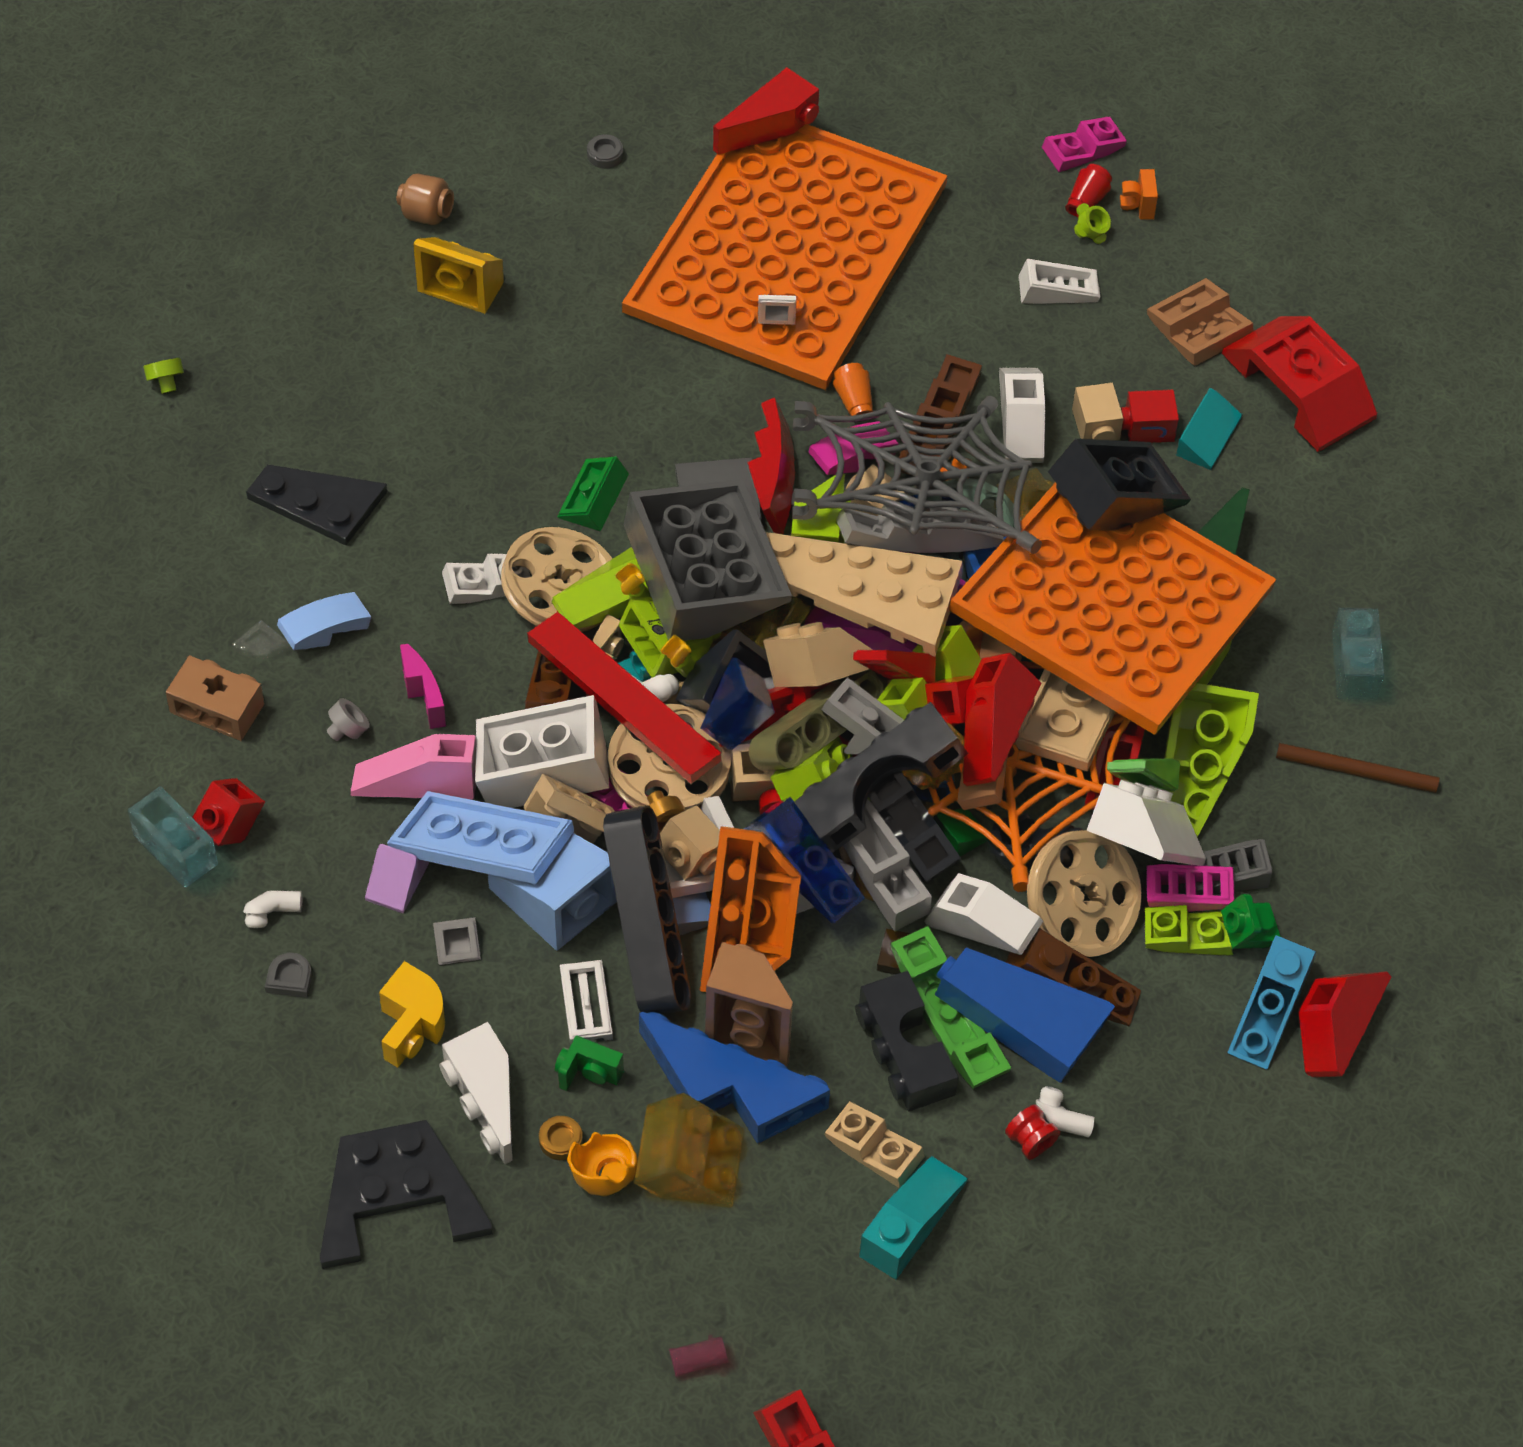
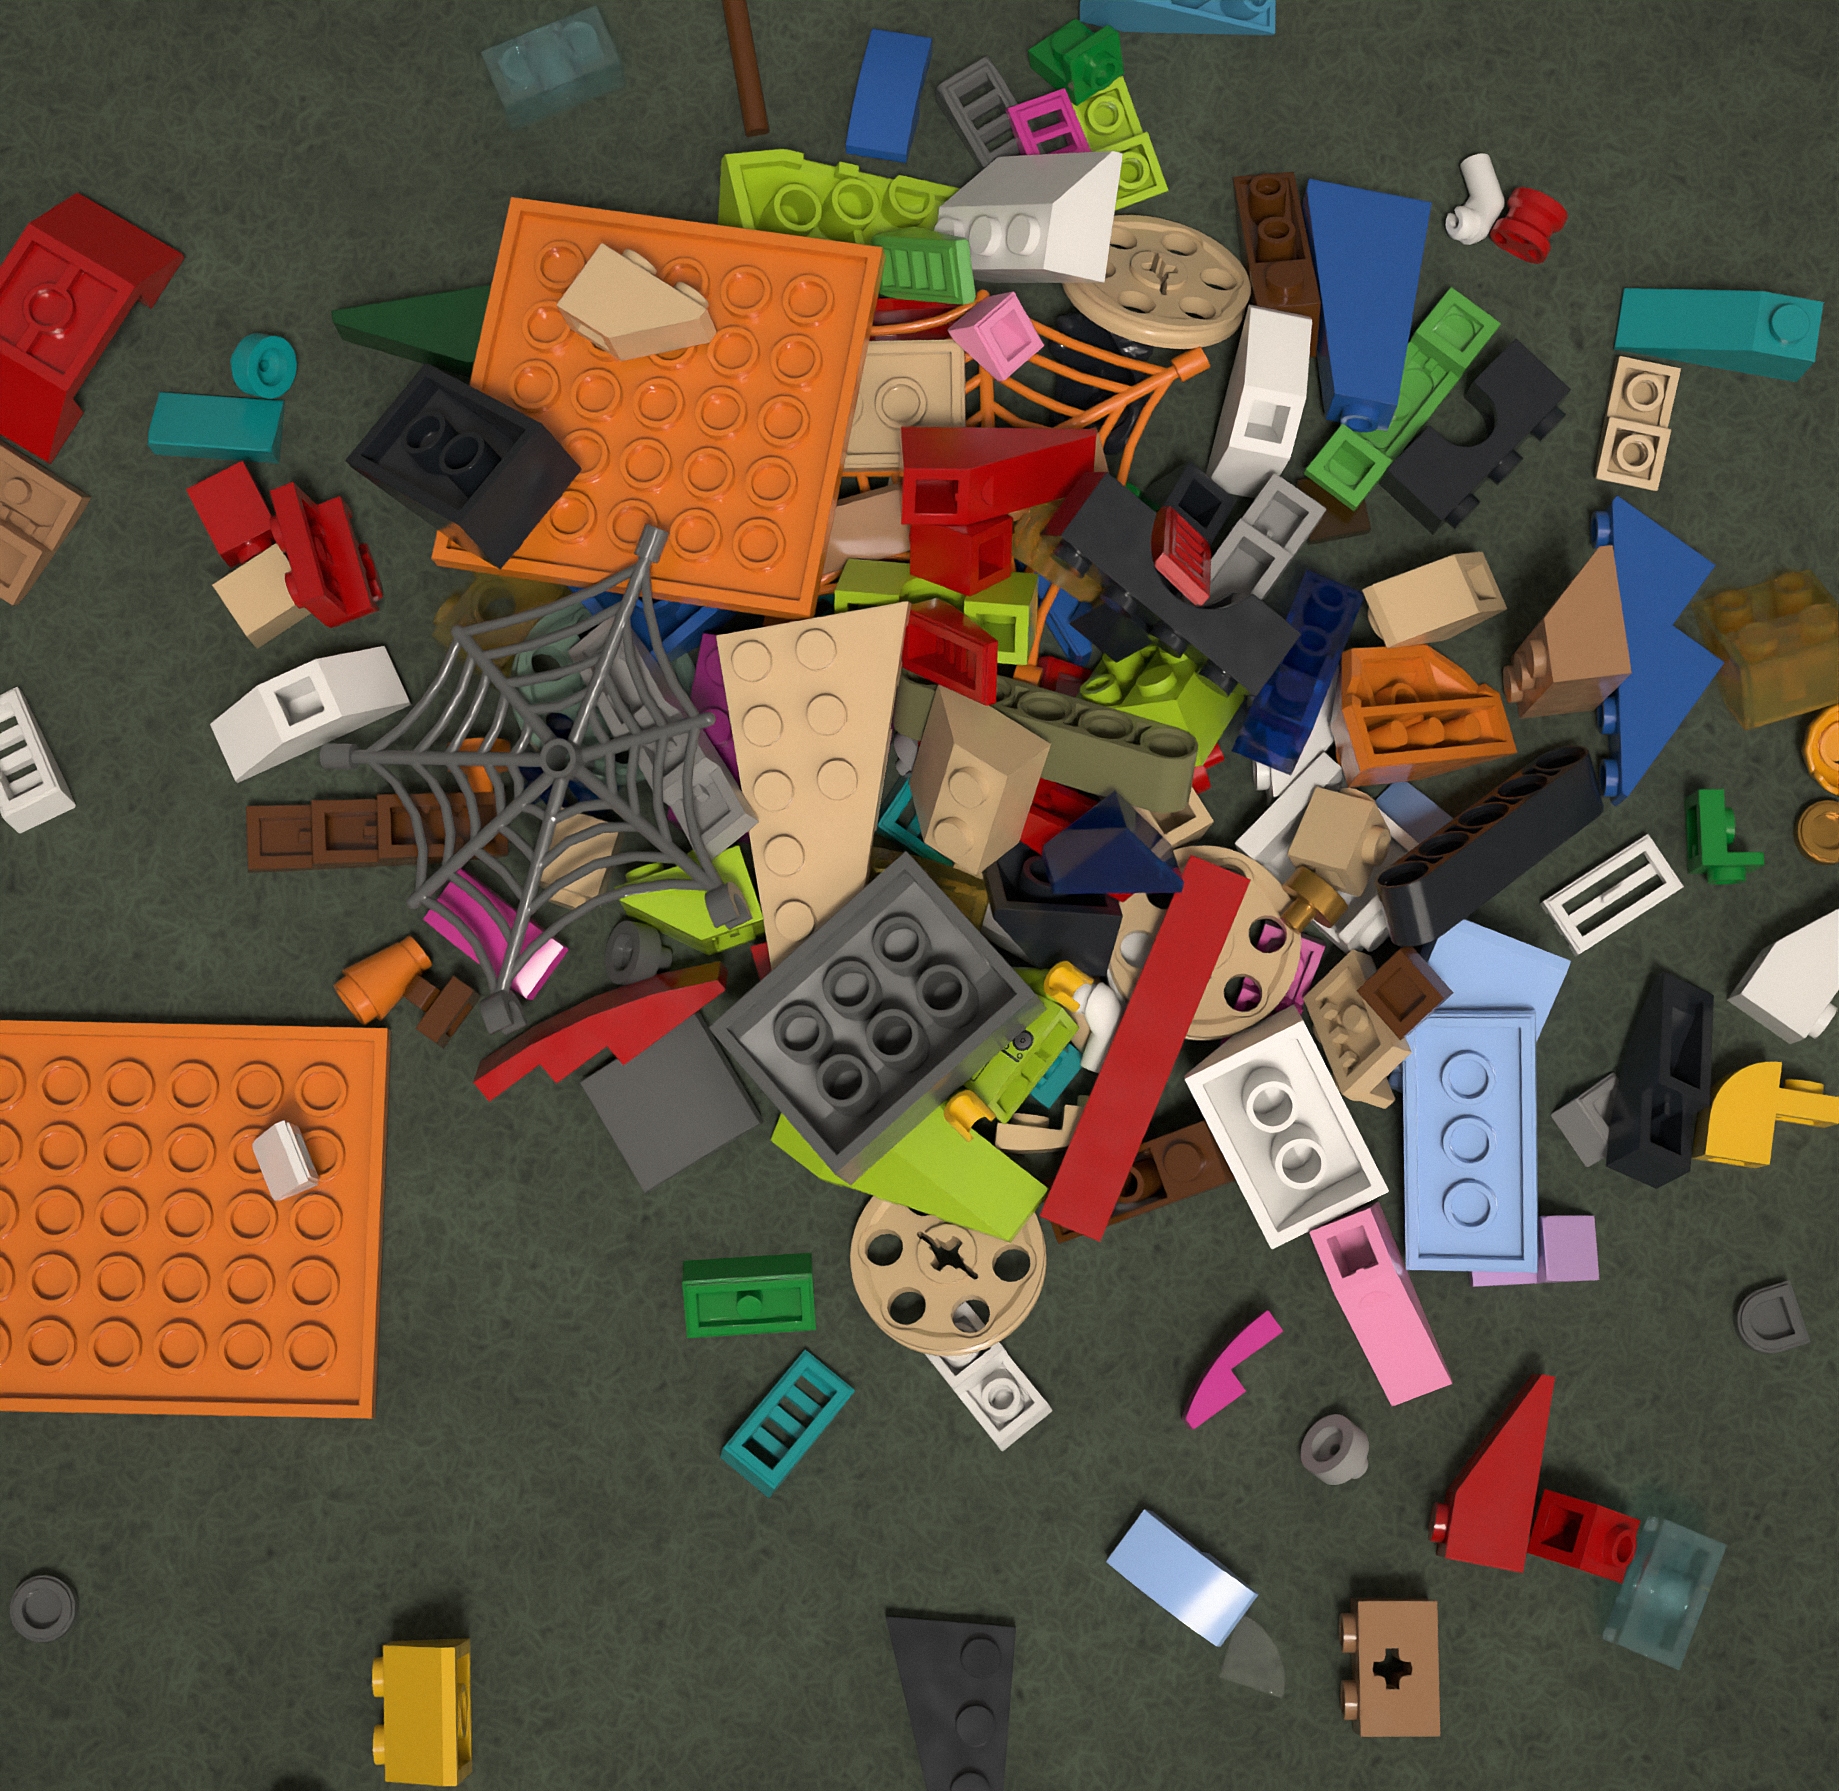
camera: 115 degrees left, 25 degrees up
white arm [243,891,303,928] -> none
light grey slope [821,677,904,754] -> none
none -> teal tile [230,333,297,399]
none -> red slope [269,482,383,628]
none -> reddish brown tile [402,975,481,1049]
none -> tan slope [557,243,717,361]
none -> teal slope [720,1350,855,1498]
none -> blue slope [846,29,932,163]
none -> bright pink slope [947,291,1044,382]
none -> red slope [1151,505,1211,606]
none -> reddish brown tile [1357,947,1454,1040]
none -> tan slope [1362,552,1507,649]
none -> red slope [1428,1374,1555,1573]
none -> black slope [1606,972,1714,1189]

